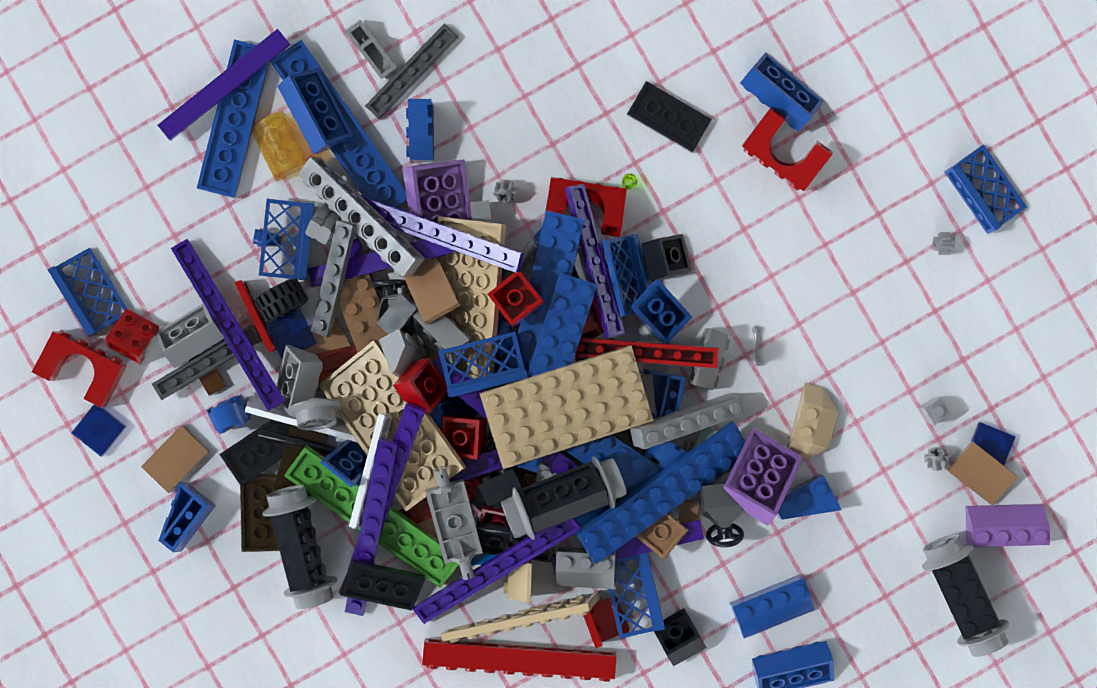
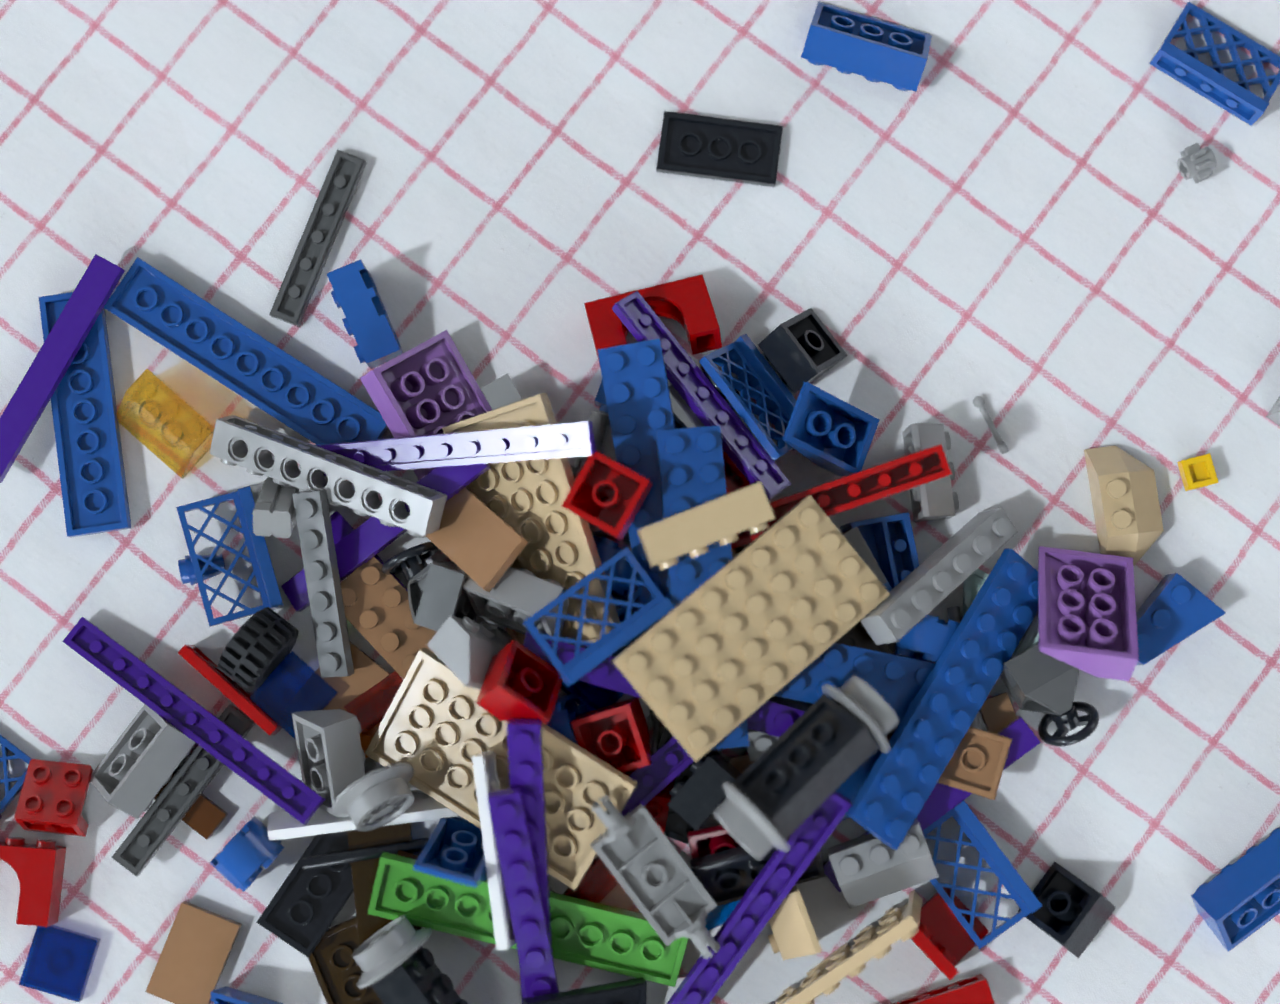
camera: 25 degrees left, 5 degrees down
blue slope [277,68,354,155] -> none
light grey slope [344,20,397,79] -> none
light grey gear [493,179,518,203] -> none
clear neon green hinge [621,173,638,190] -> none
blue slope [729,574,814,639] -> none
red arch [742,107,833,191] -> none
none -> tan brick [637,482,775,570]
none -> yellow plate [1177,453,1219,492]

